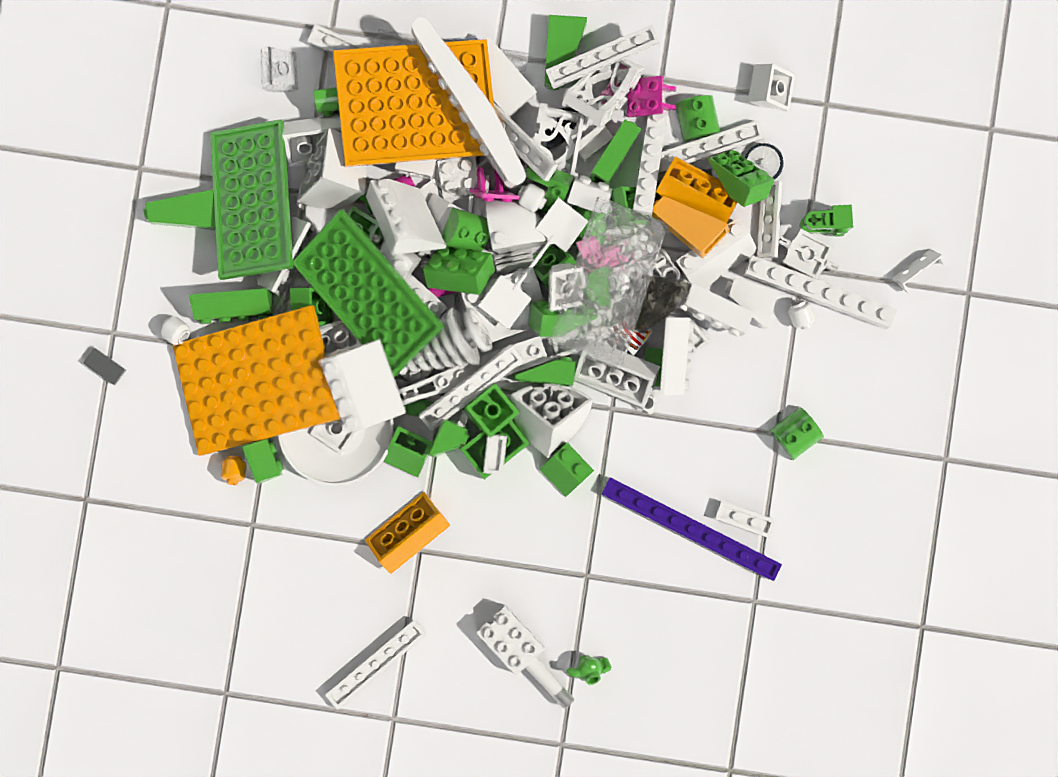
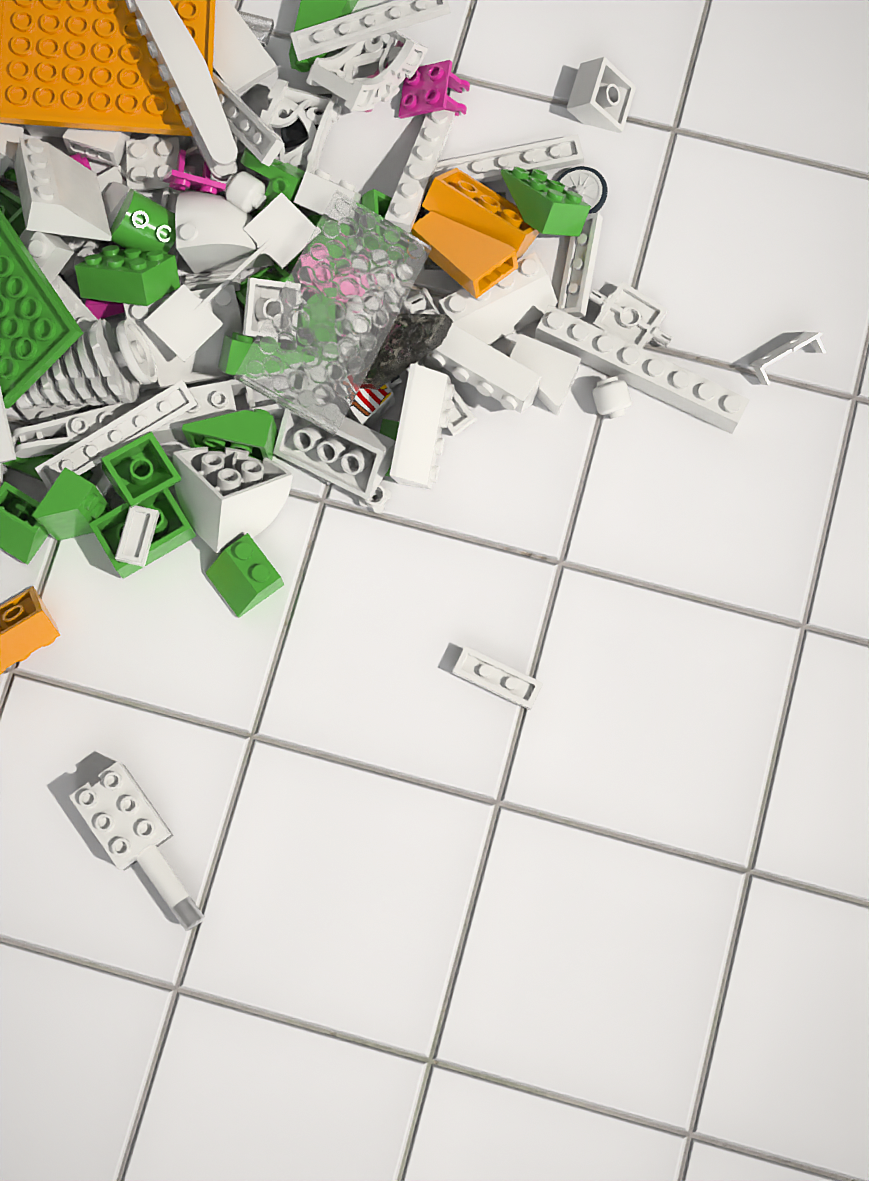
camera: 10 degrees right, 10 degrees down
bright green piece [566,655,612,685] -> none
white tile [575,125,614,162] -> none
bright green slope [589,119,641,185] -> none
dark purple plate [602,477,782,581] -> none
bright green brick [676,95,720,142] -> none
bright green brick [770,407,824,460] -> none
bright green brick [799,204,853,237] -> none

